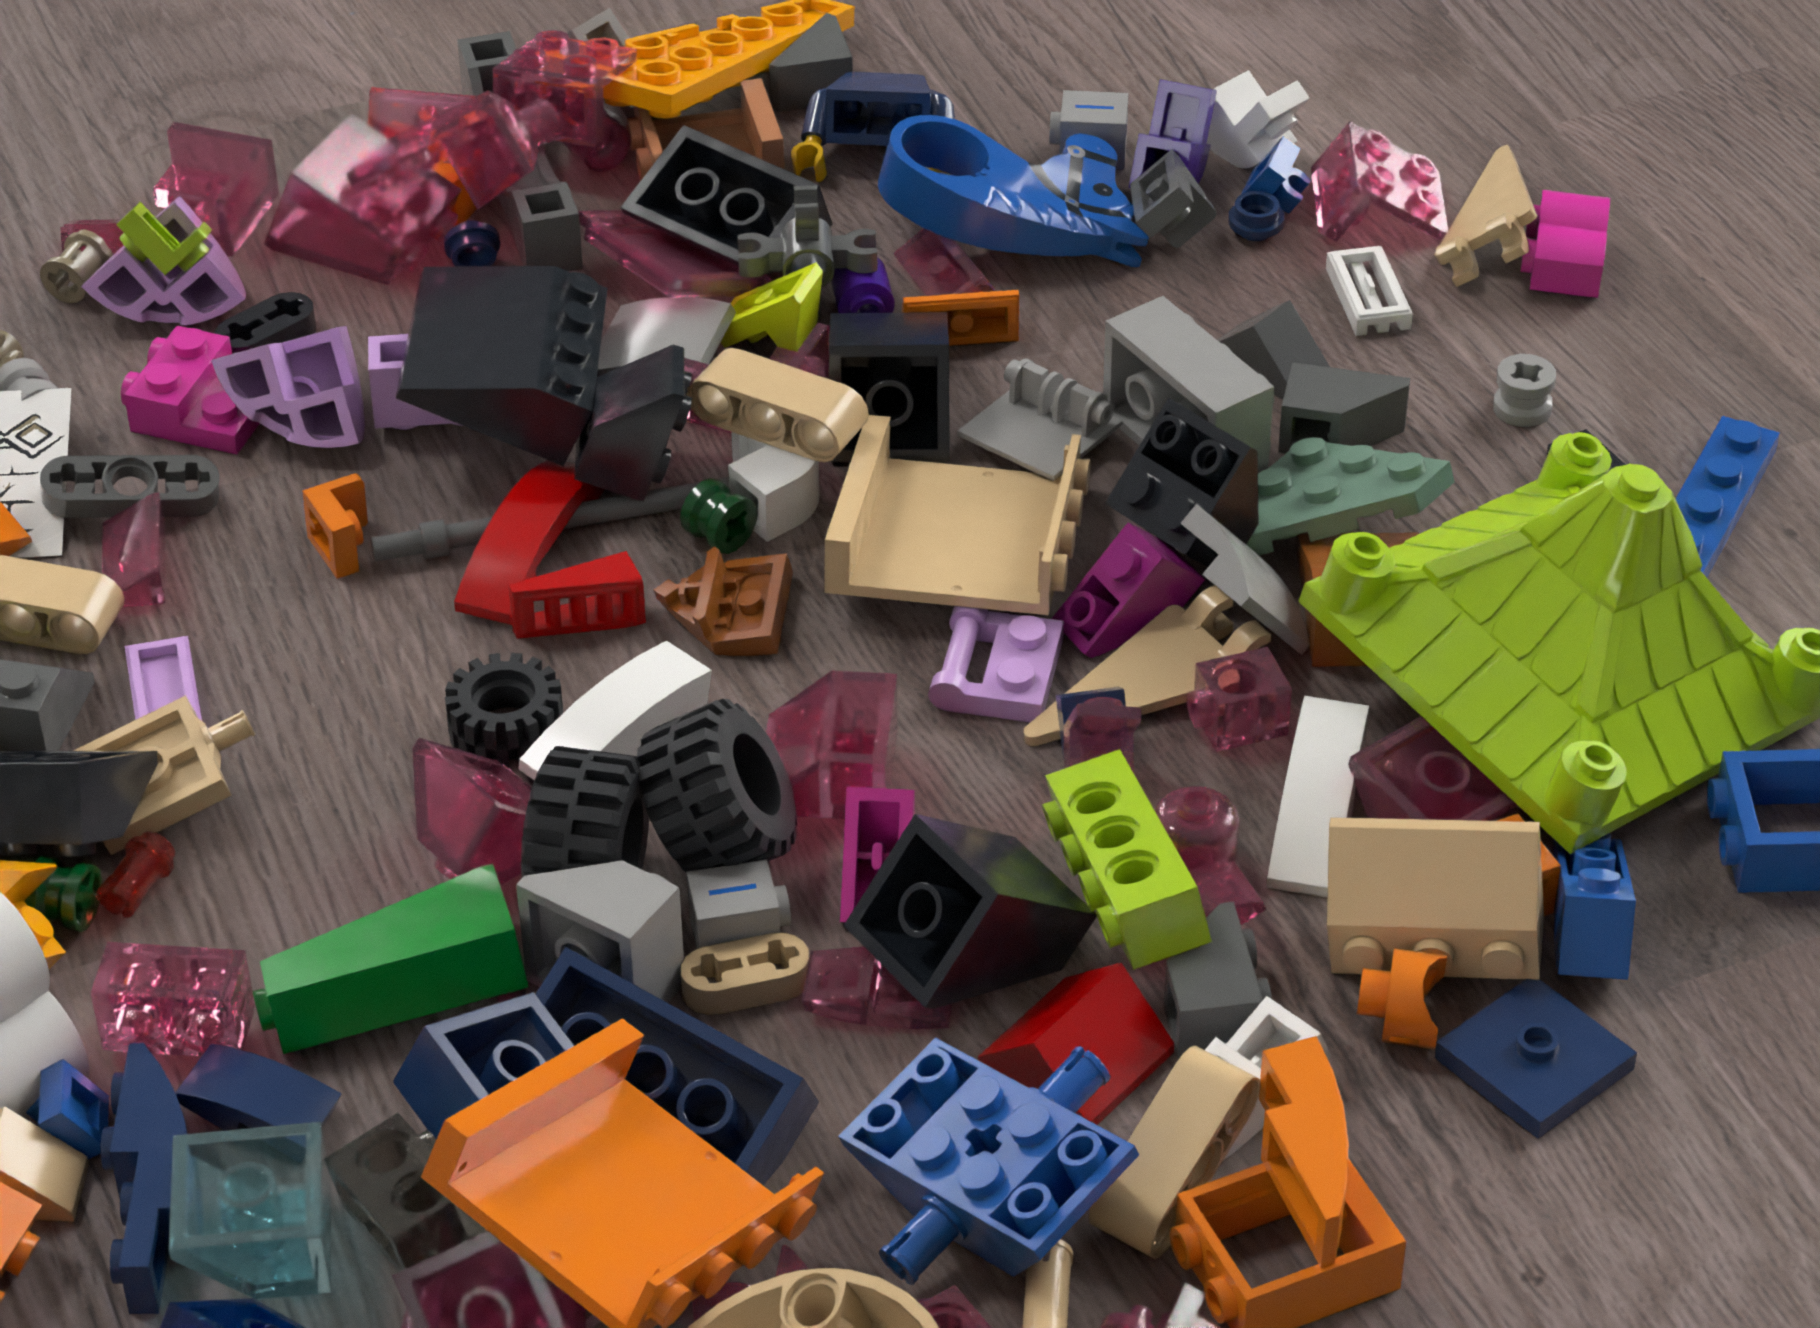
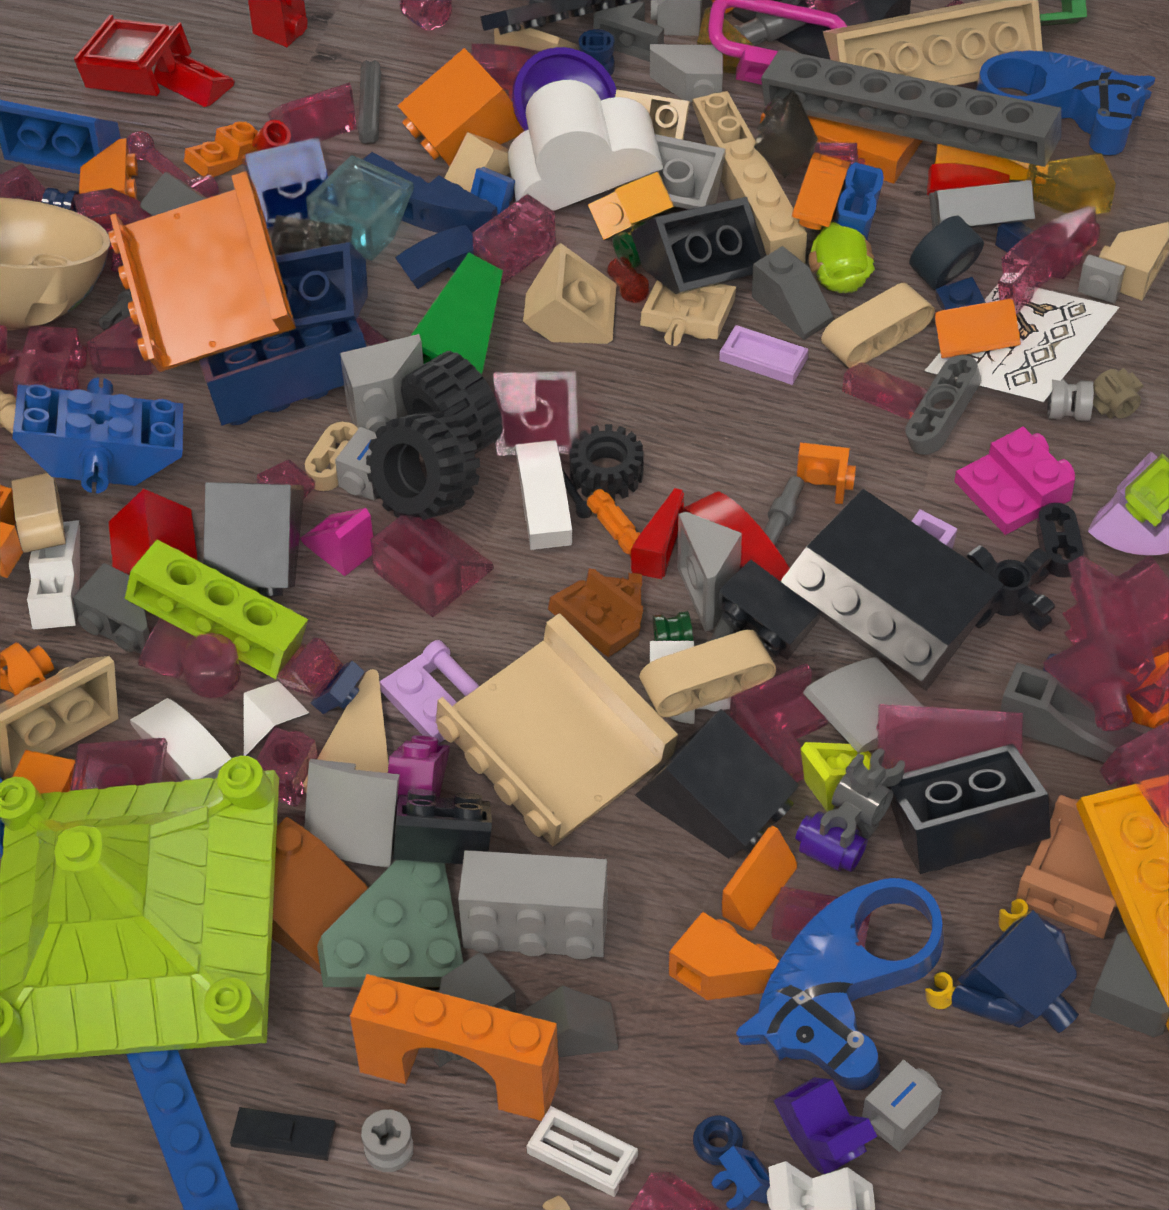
camera: 130 degrees right, 10 degrees up
lavender brick [211,326,364,448] -> none
light grey hinge [957,358,1123,481] -> none
dark grey slope [1130,149,1217,248] -> none
none -> white sticker [244,681,309,756]
none -> orange arch [350,974,559,1121]
none -> tan slope [523,243,616,344]
none -> orange axle [587,489,640,557]
none -> orange slope [669,912,780,1000]
none -> light grey slope [677,512,742,632]
none -> black pin [967,545,1055,631]

